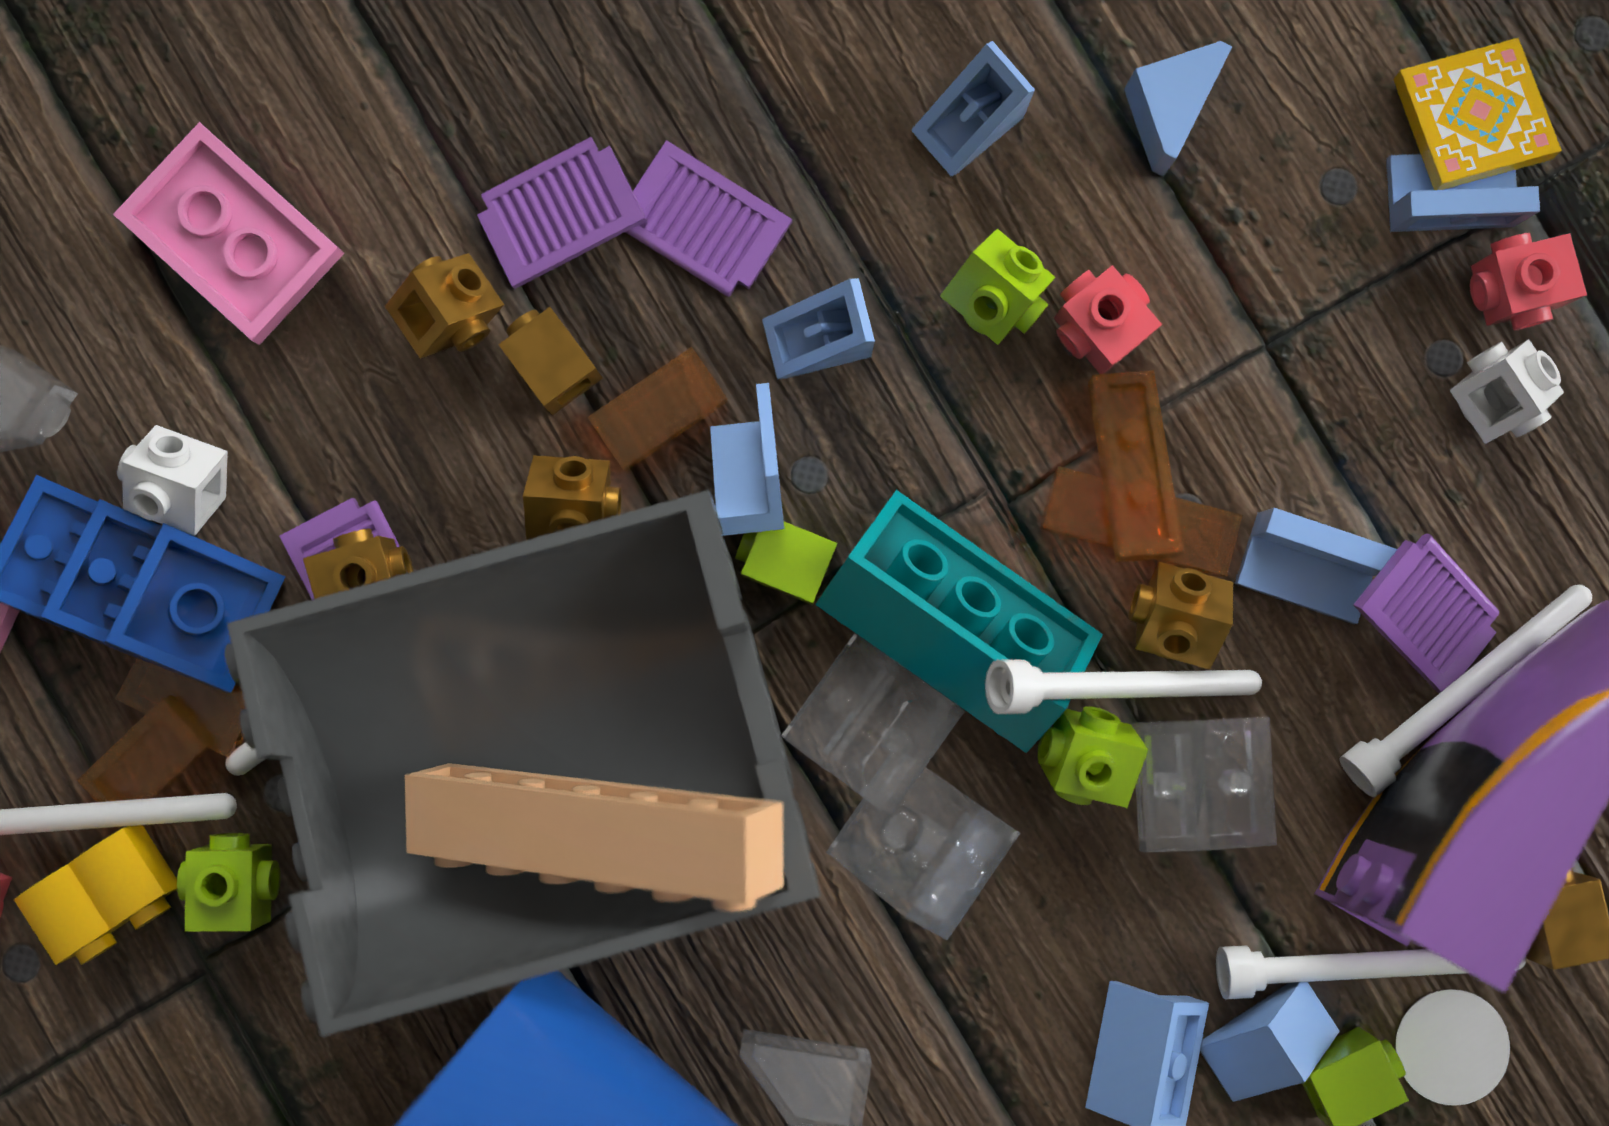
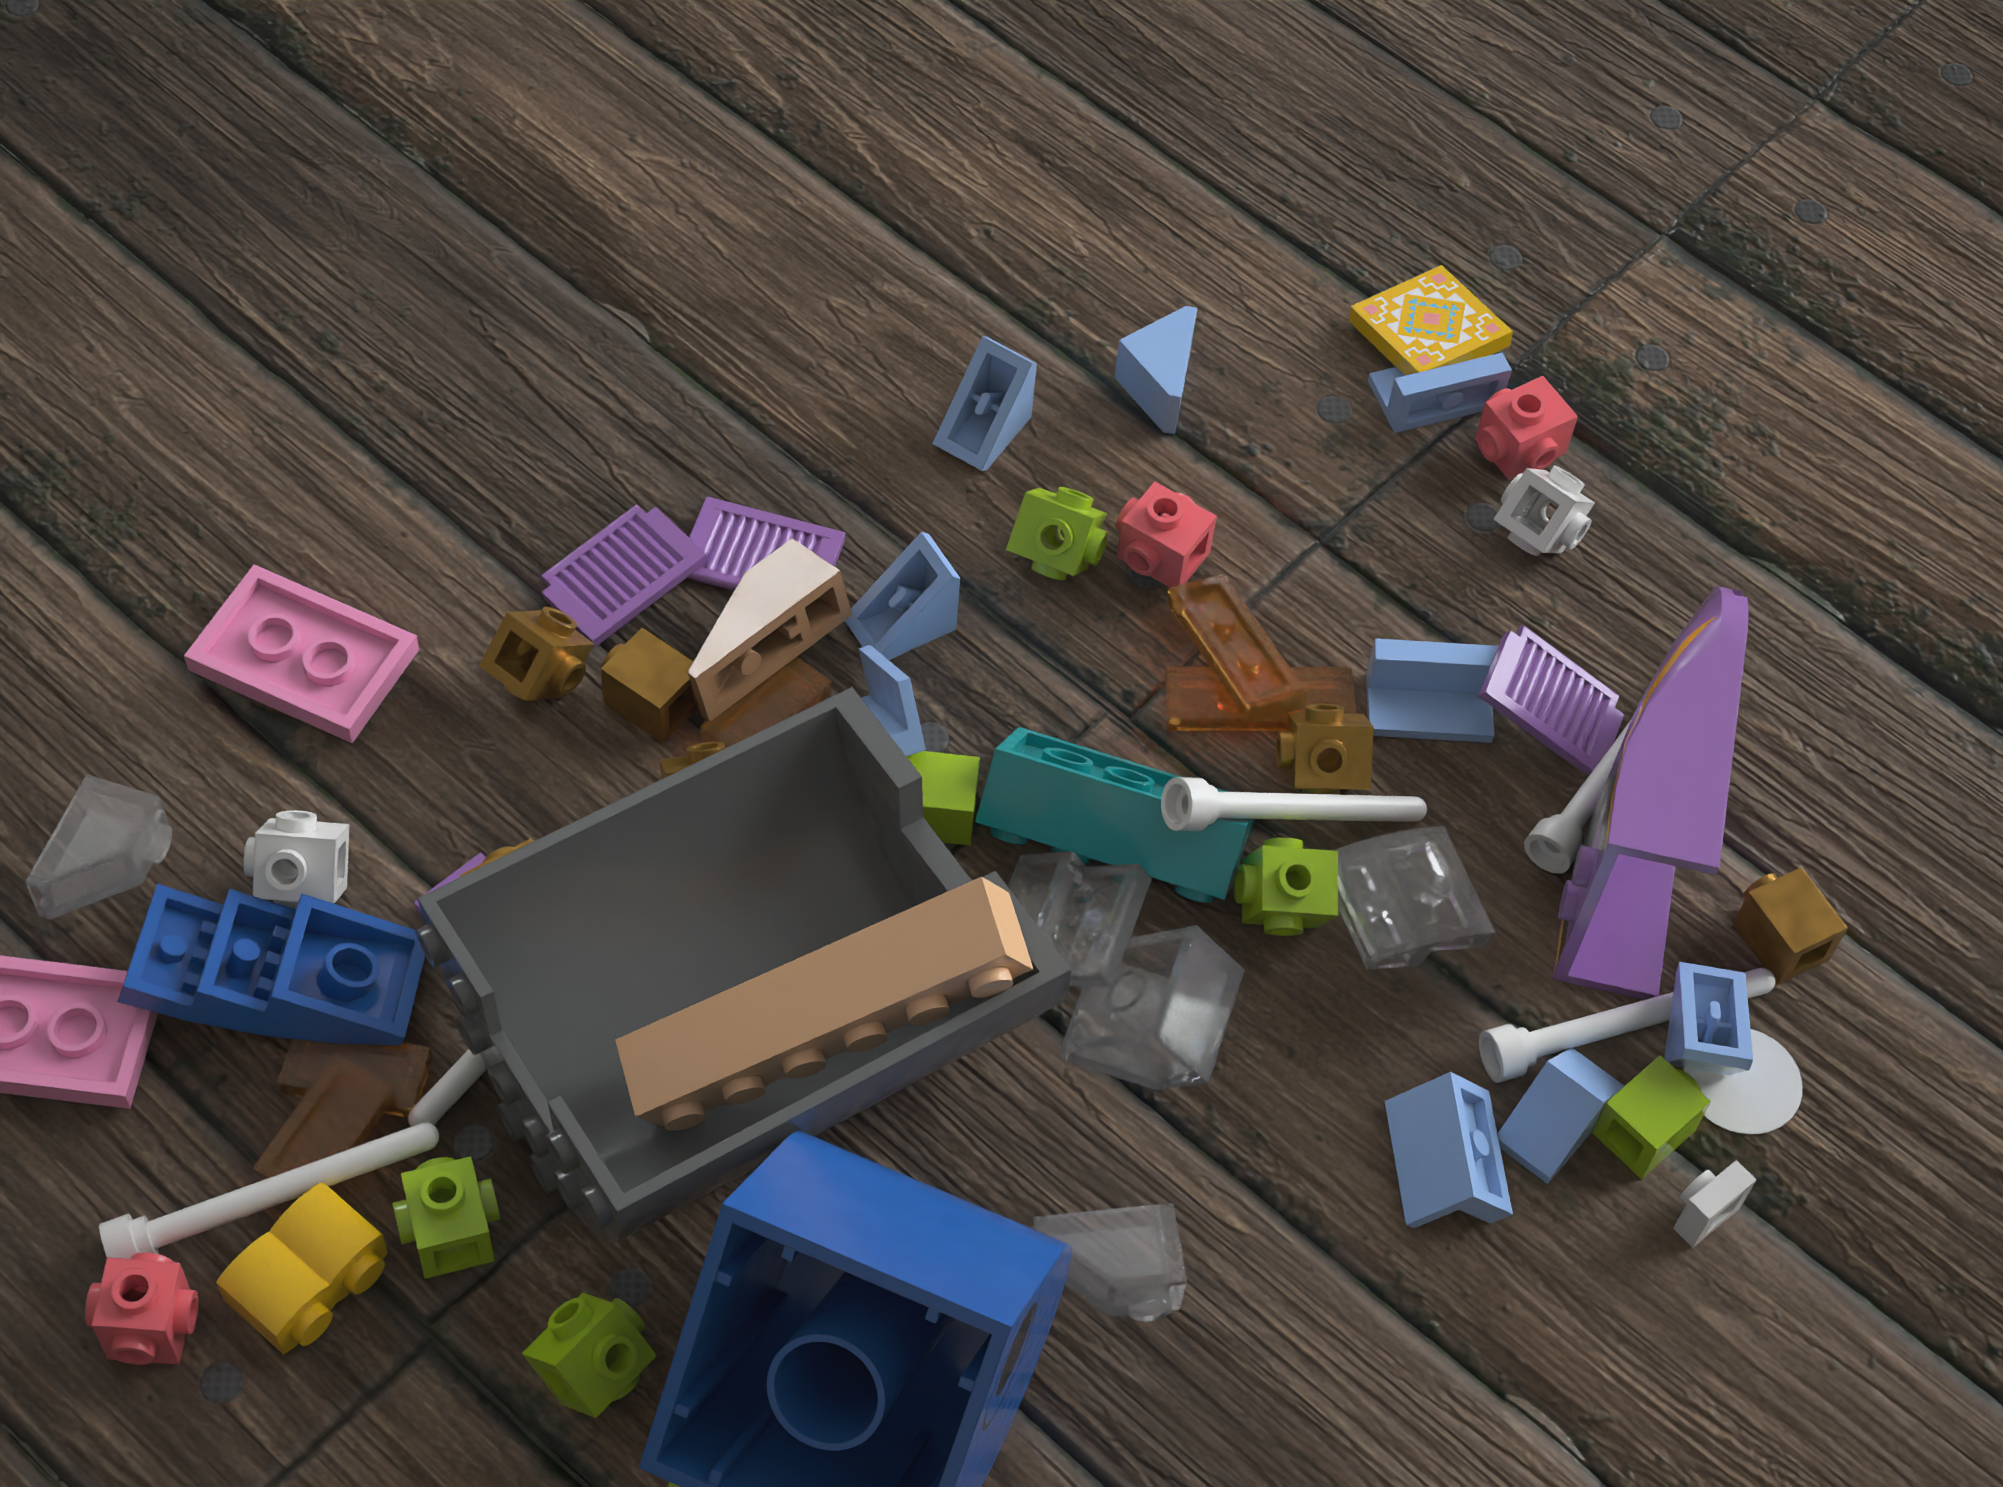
camera: 20 degrees left, 30 degrees down
none -> lime brick [522,1293,657,1418]
none -> medium nougat slope [687,538,852,722]
none -> light blue slope [1664,962,1753,1075]

